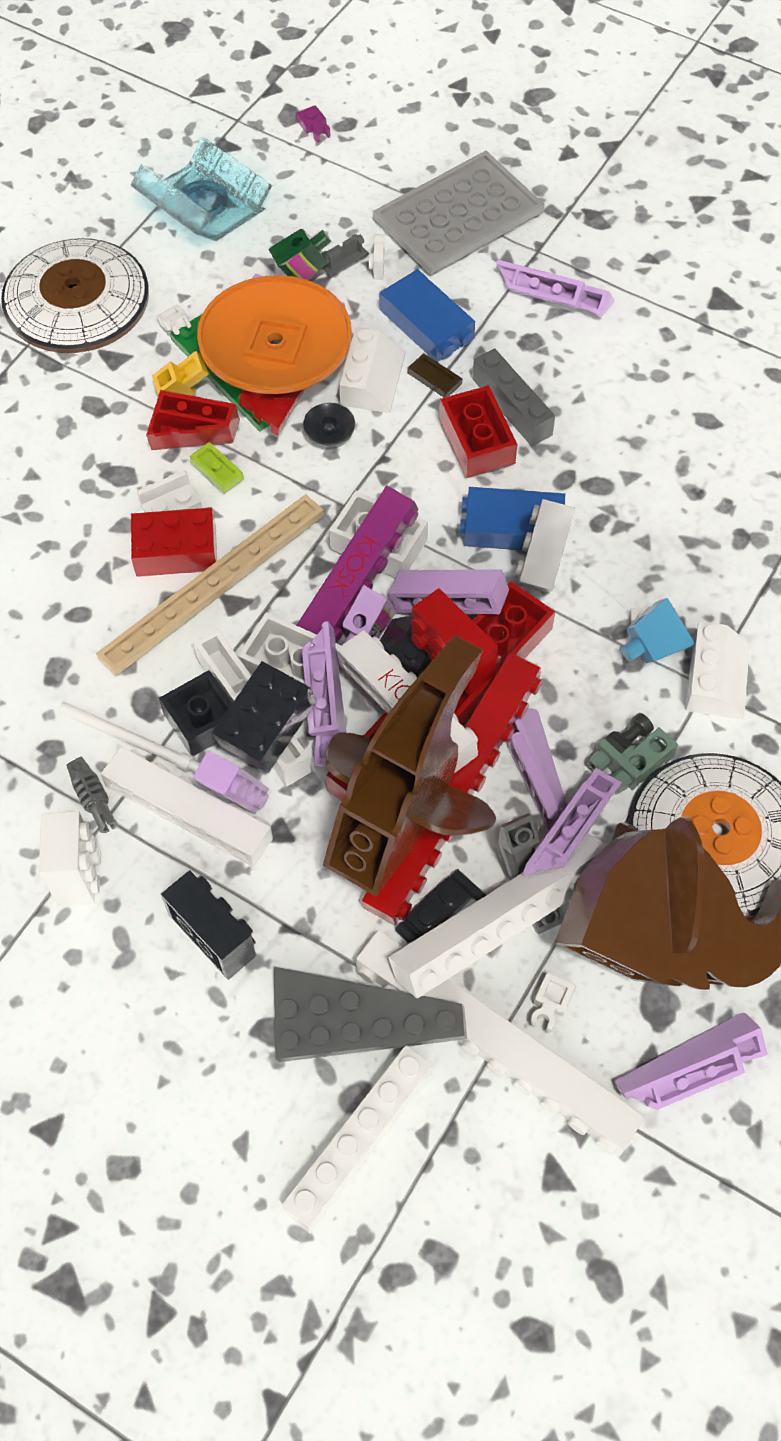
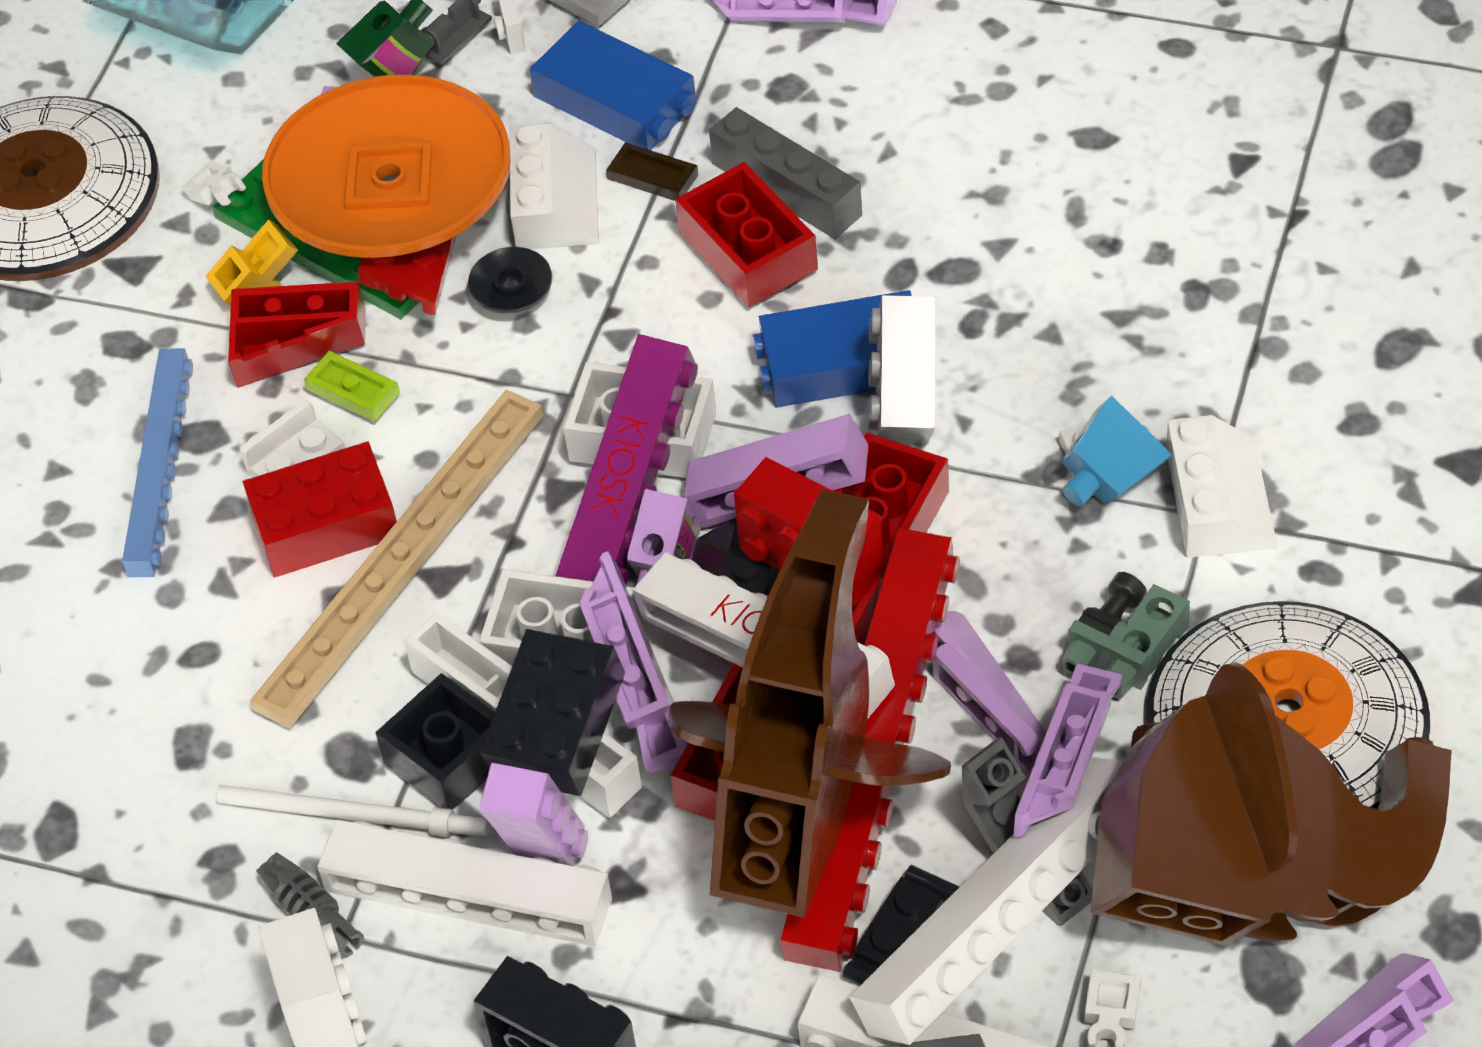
camera: 10 degrees left, 10 degrees down
none -> medium blue piece [122,348,193,577]

